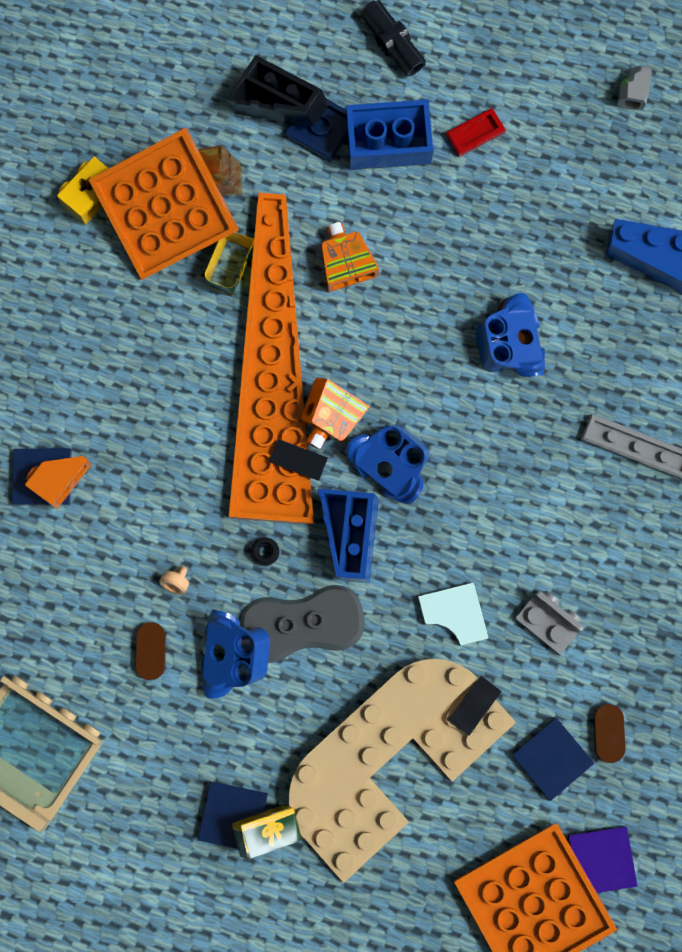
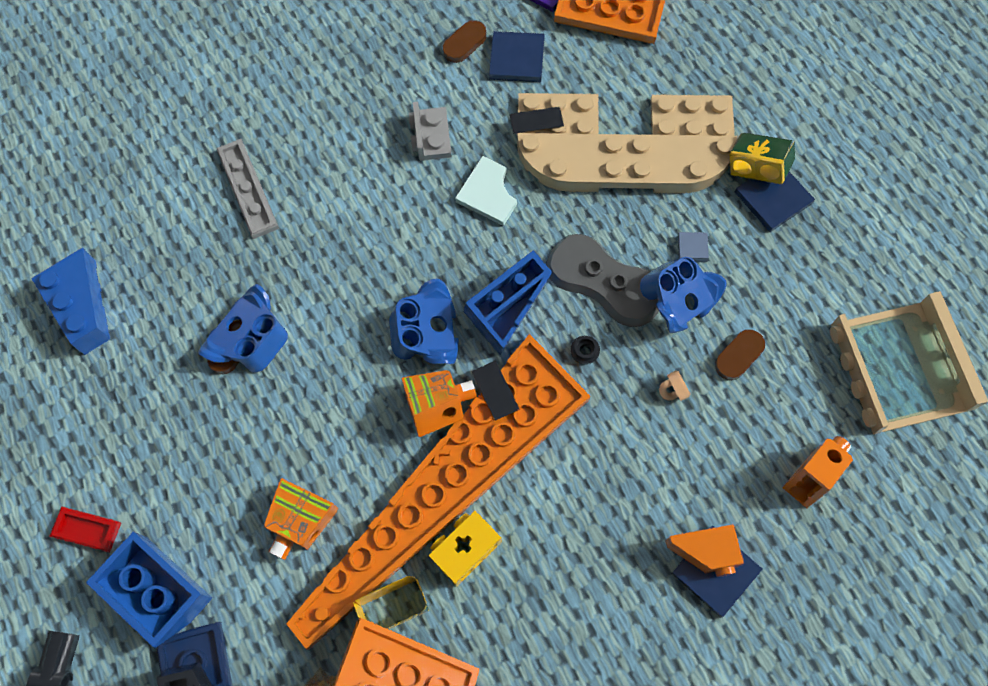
camera: 130 degrees left, 10 degrees down
none -> yellow brick [429,511,502,586]
none -> sand blue tile [678,232,709,262]
none -> orange torso [782,436,853,508]

